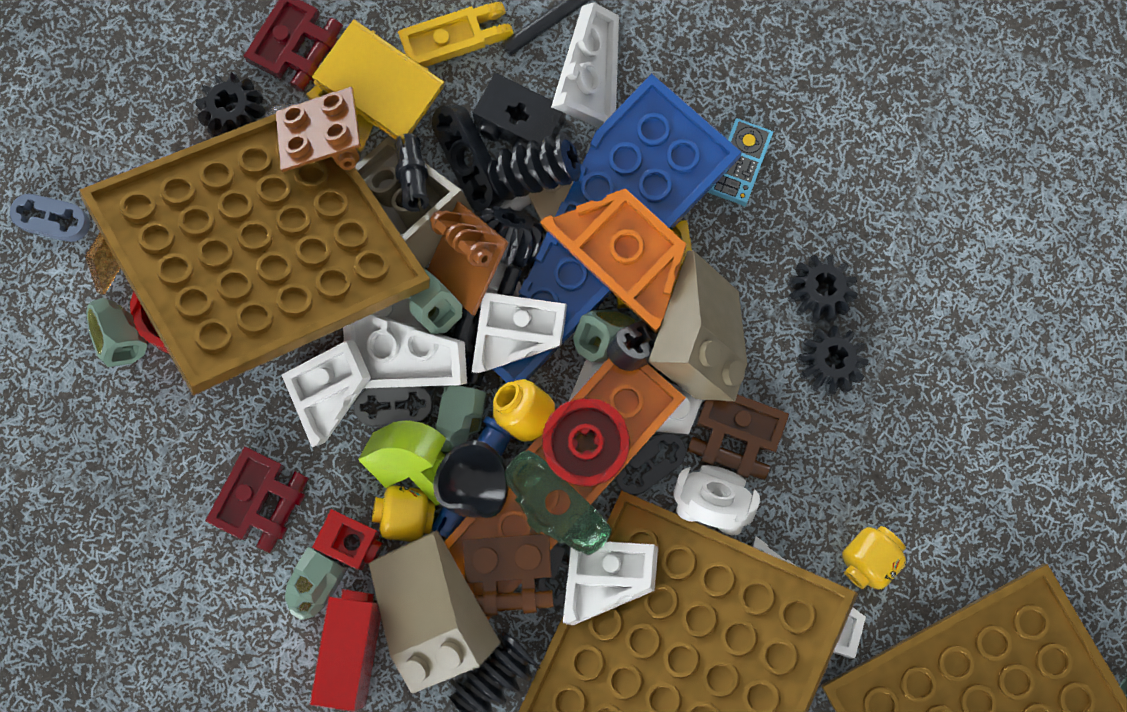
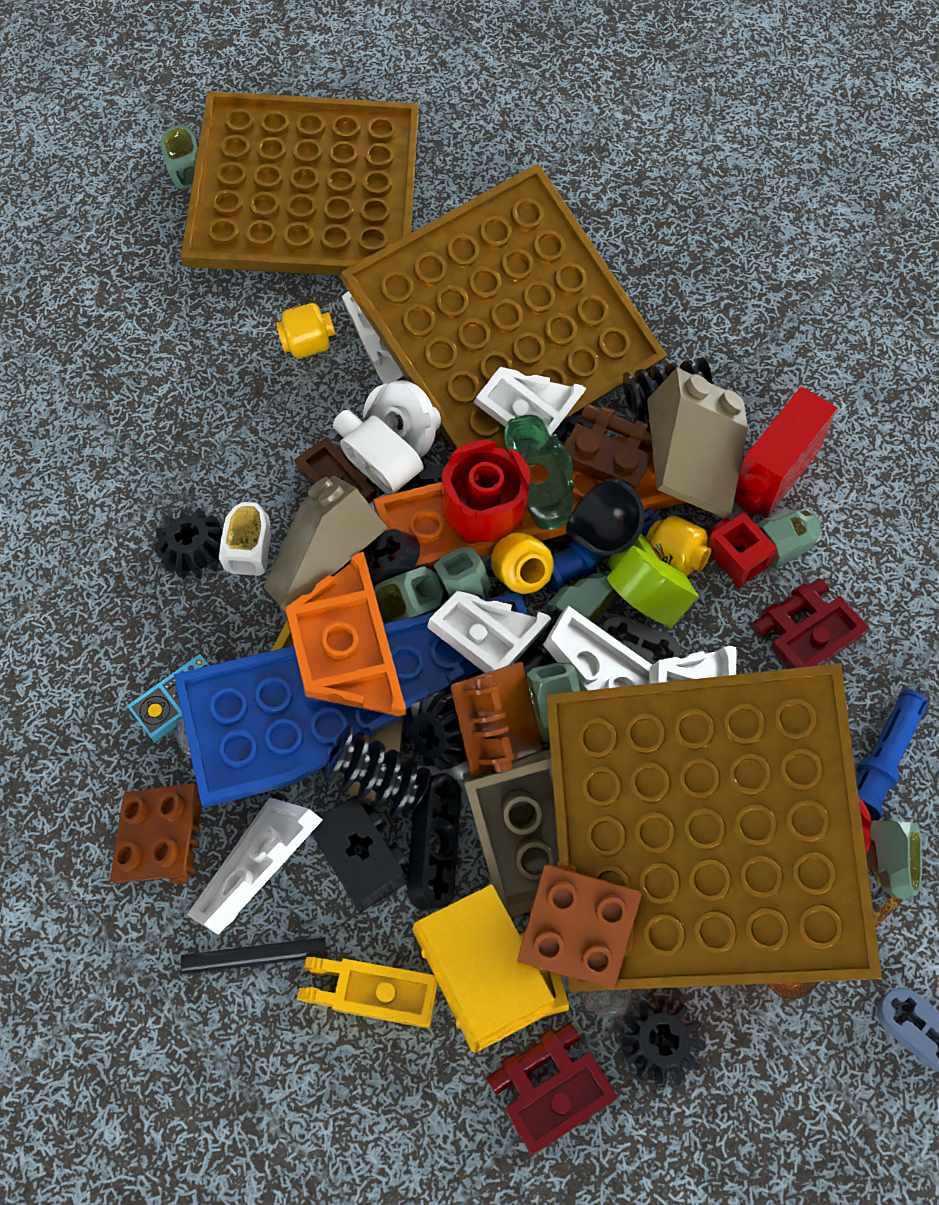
camera: 145 degrees left, 15 degrees down
black pin [394,133,429,212] -> none
black gear [797,325,869,396] -> none
none -> dark orange hinge [109,783,203,885]
none -> white rock [219,502,271,576]
none -> white piece [333,410,424,495]
none -> sand green rock [433,547,491,600]
none -> blue pin [856,690,929,821]

